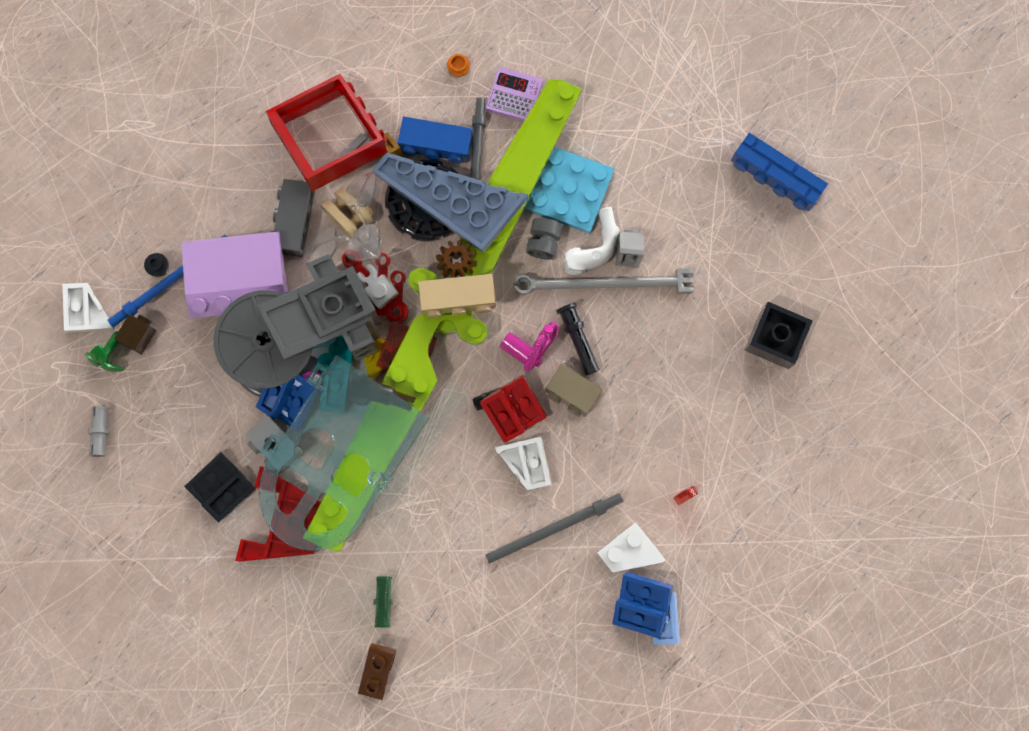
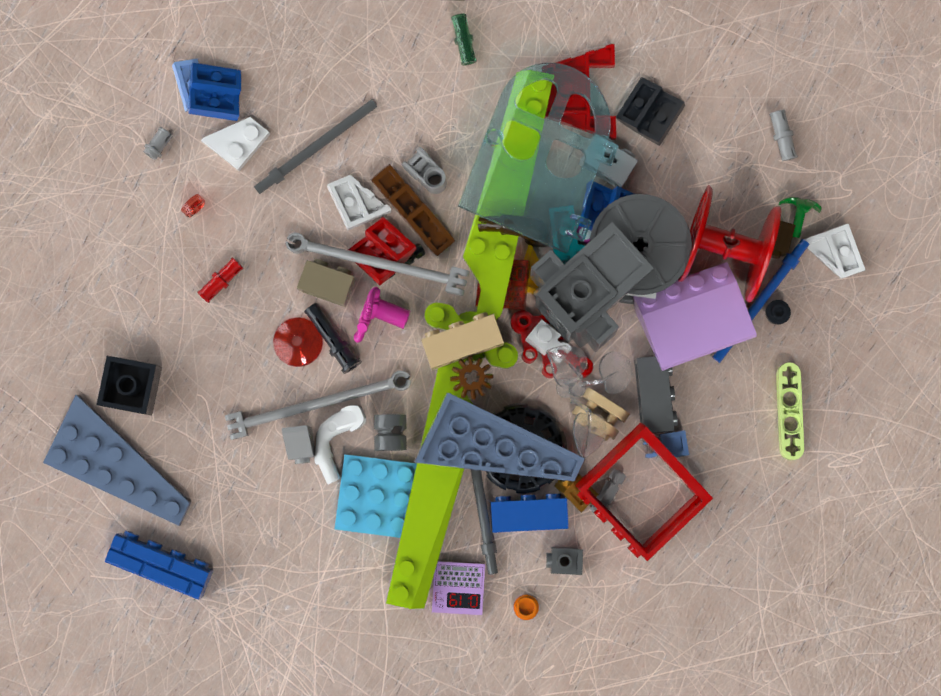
camera: 170 degrees right, 5 degrees up
none -> sand blue wing [43,395,191,526]
none -> light grey pin [143,127,173,160]
none -> red pin [197,257,244,303]
none -> clear red dish [273,317,323,367]
none -> light grey hinge [286,233,470,296]
none -> reddish brown slope [370,164,455,257]
none -> light grey piece [401,147,447,194]
none -> dark grey brick [546,547,583,575]
none -> medium blue plate [643,430,689,458]
none -> red piece [678,185,781,303]
none -> yellowish green beam [776,363,804,460]

